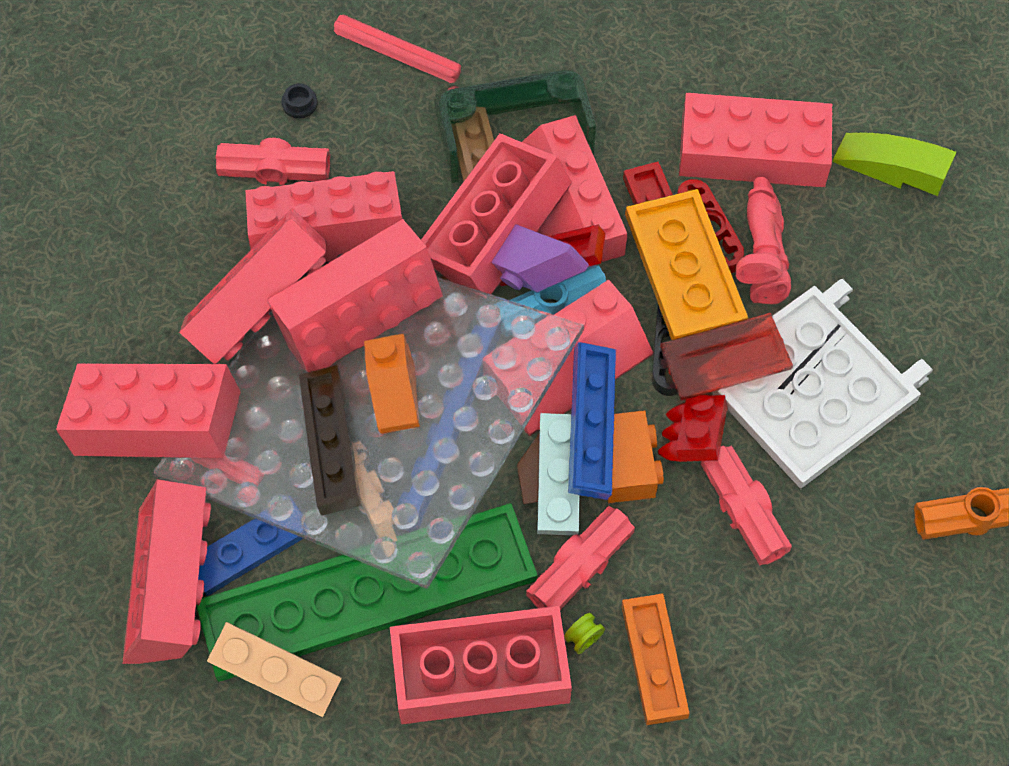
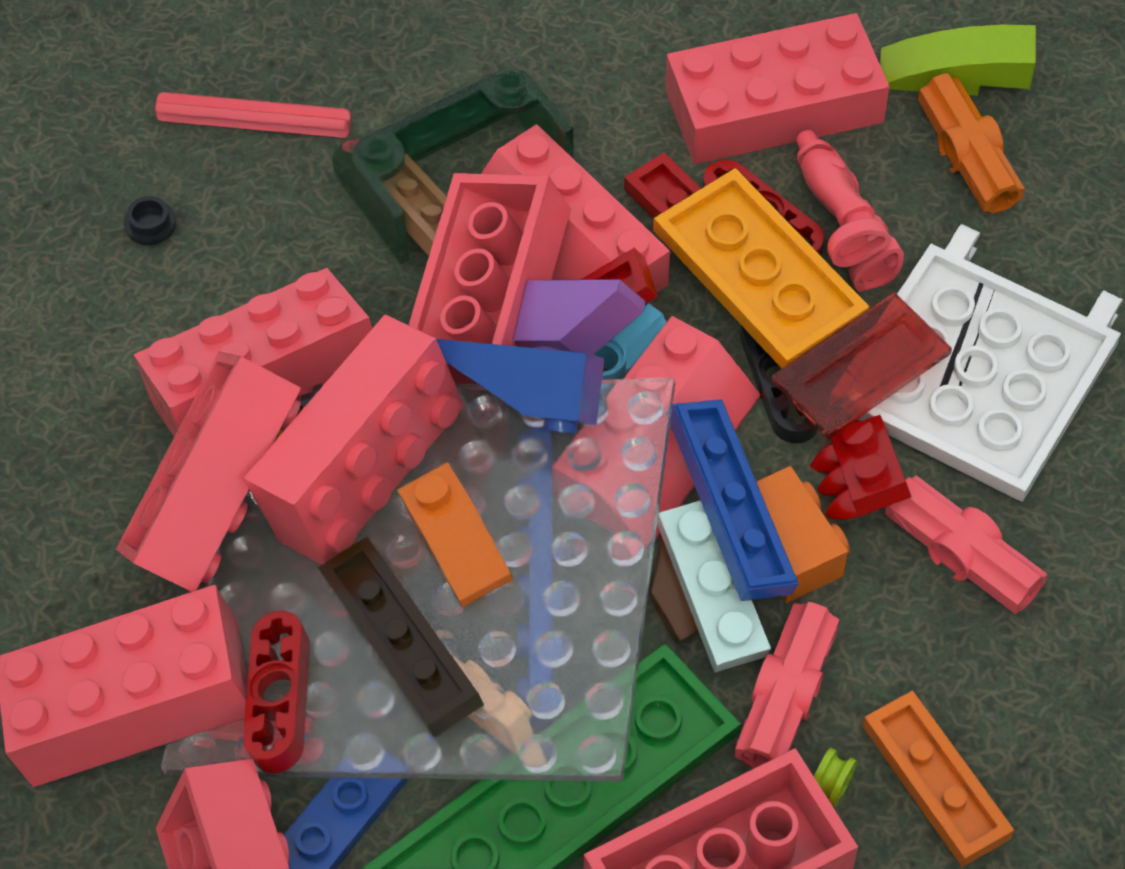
camera: 20 degrees left, 5 degrees down
coral piece [216,138,330,185] -> none
none -> red beam [243,610,310,773]
none -> blue slope [436,339,604,434]
none -> orange piece [918,73,1025,214]

